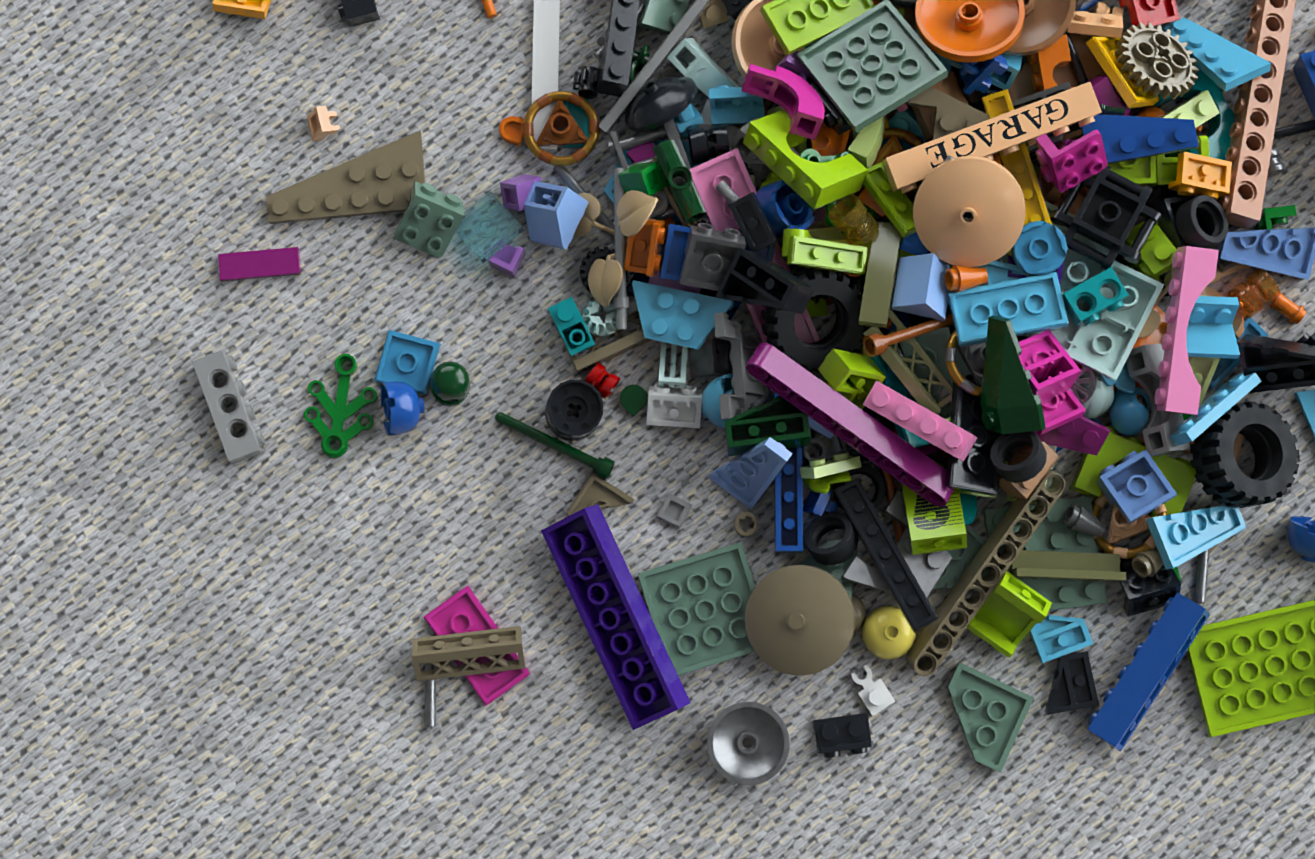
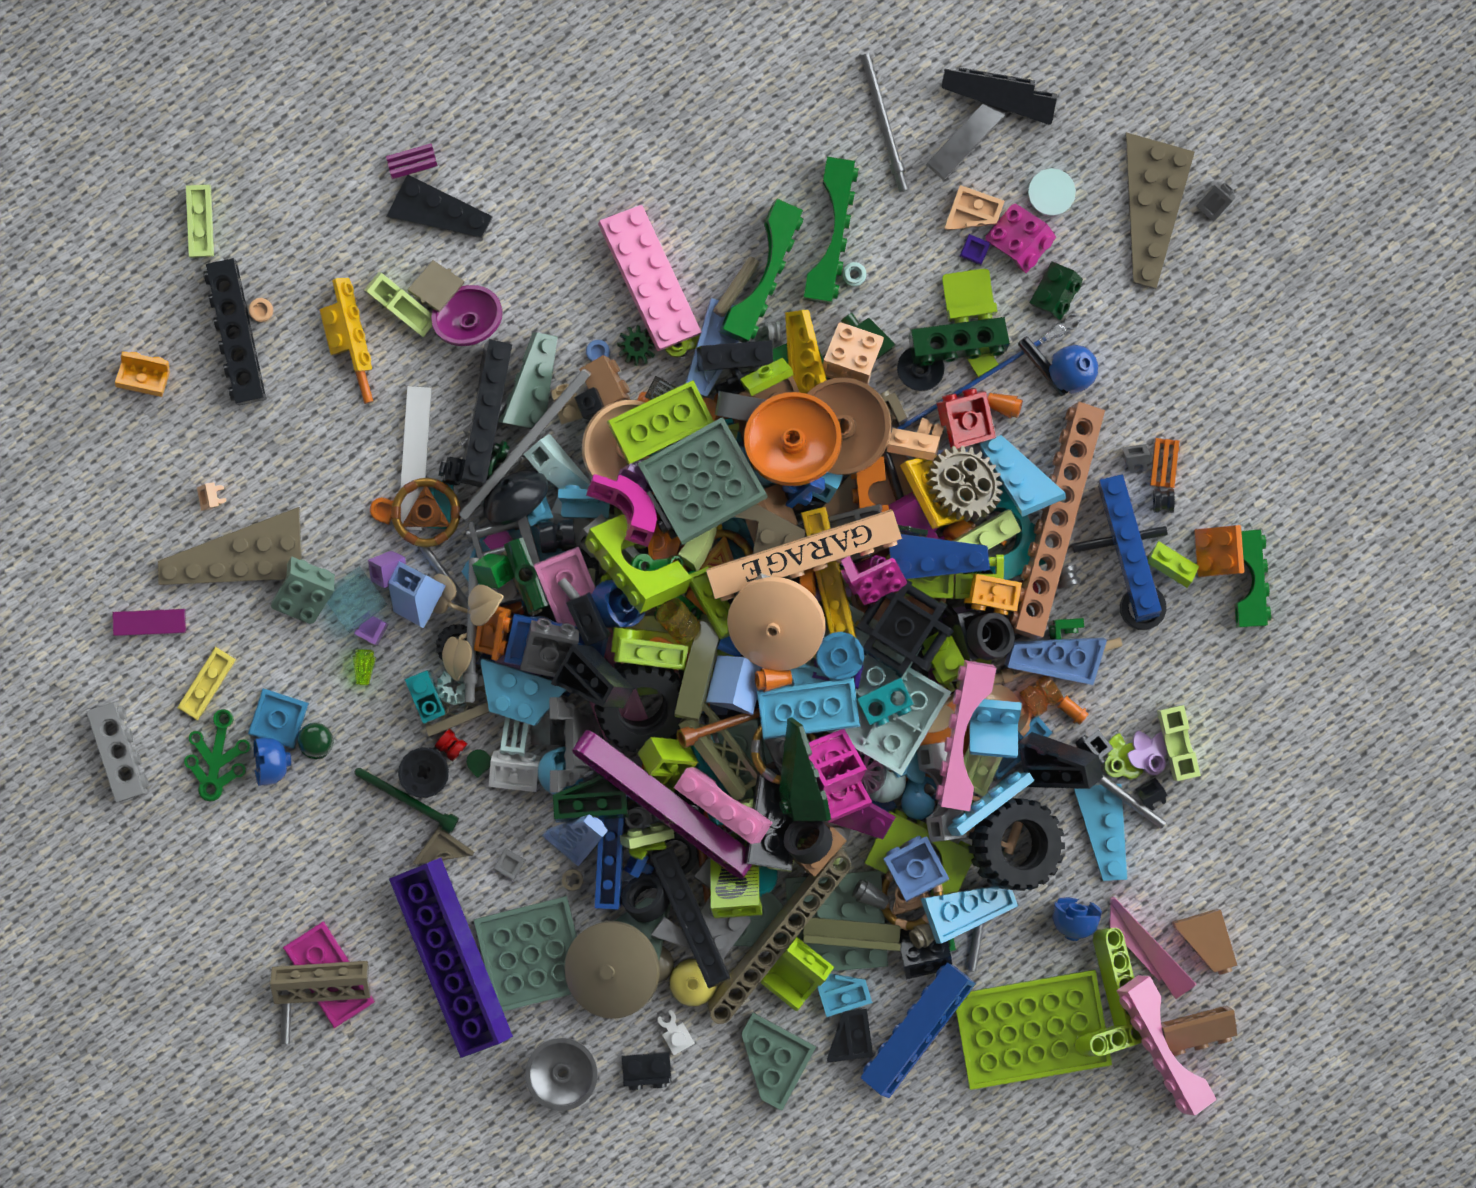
camera: 10 degrees right, 5 degrees up
none -> light yellow tile [177,647,236,720]
none -> clear neon green cone [352,649,376,685]

